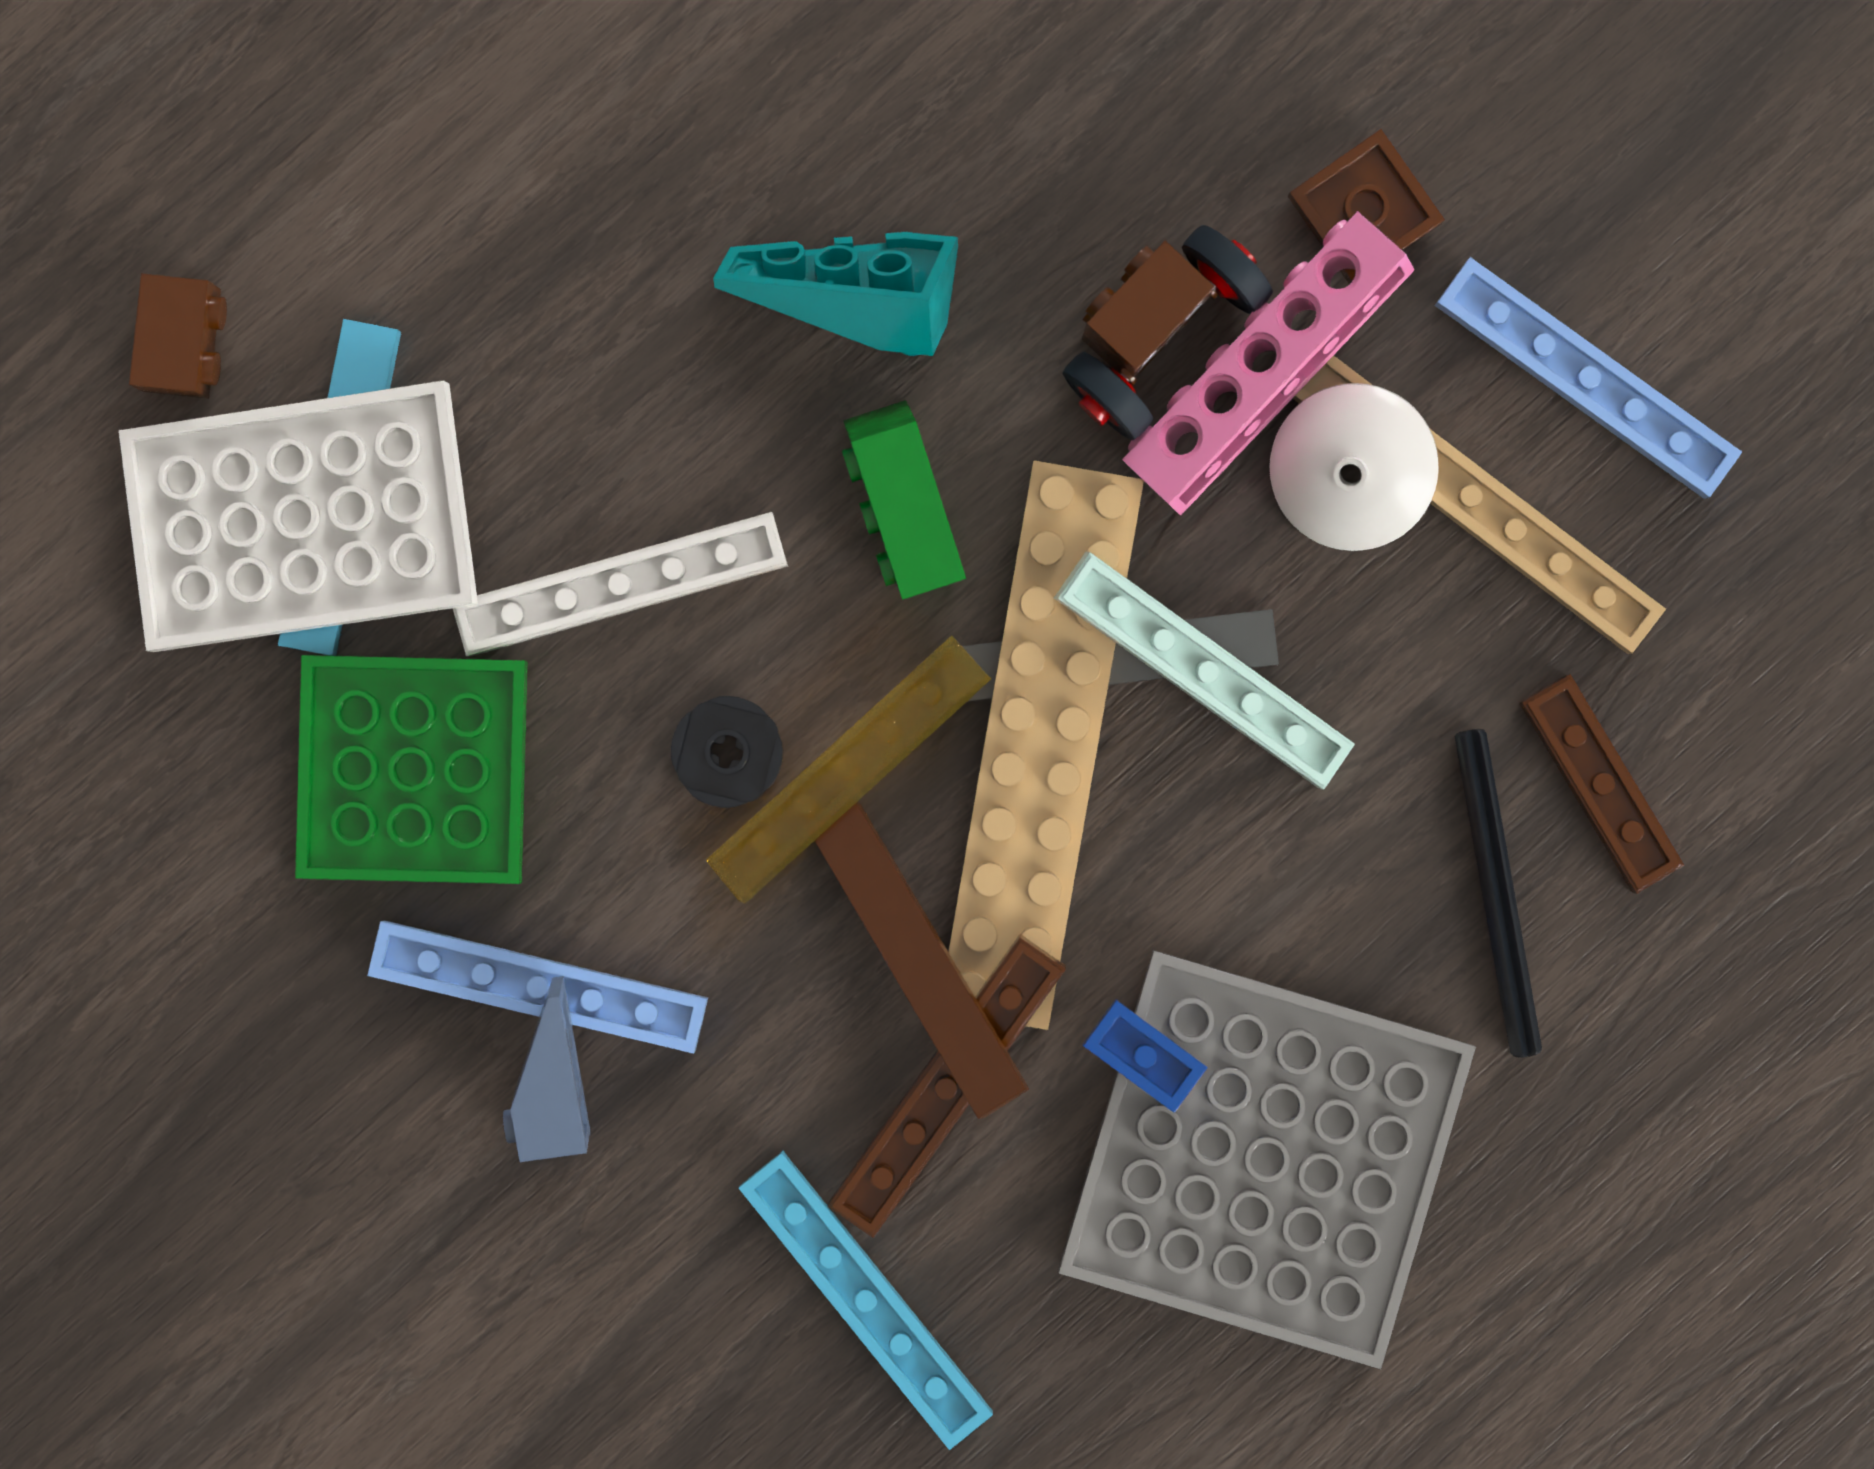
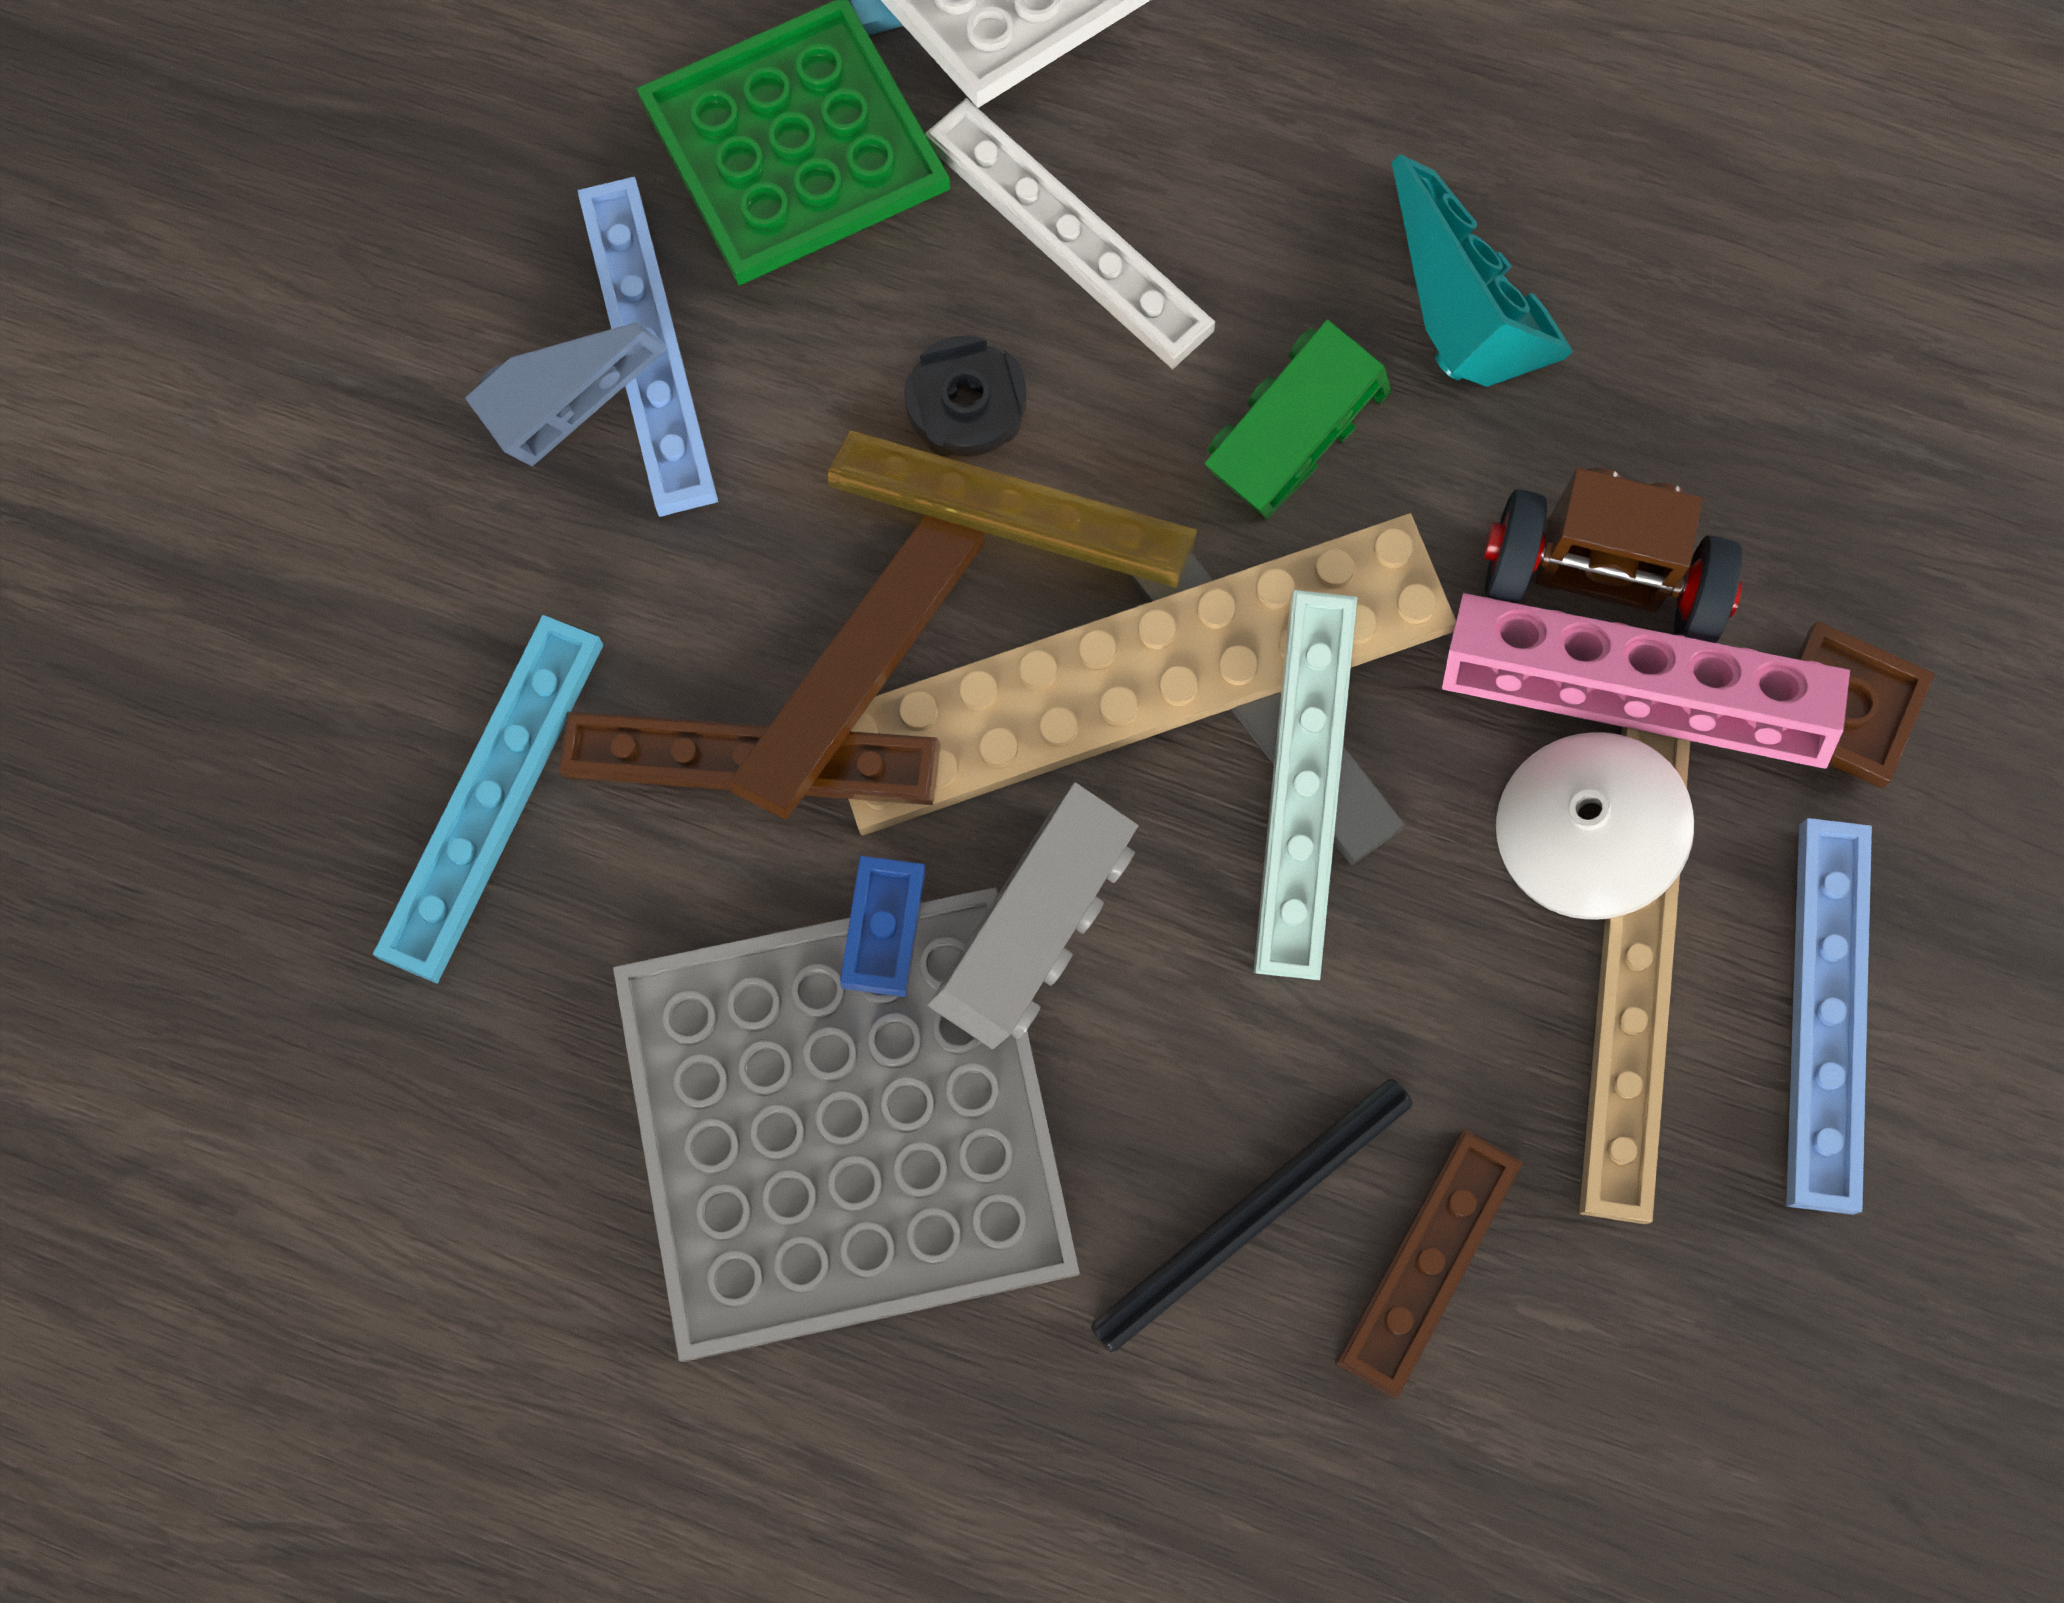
camera: 60 degrees right, 15 degrees down
none -> light grey brick [927,782,1139,1049]

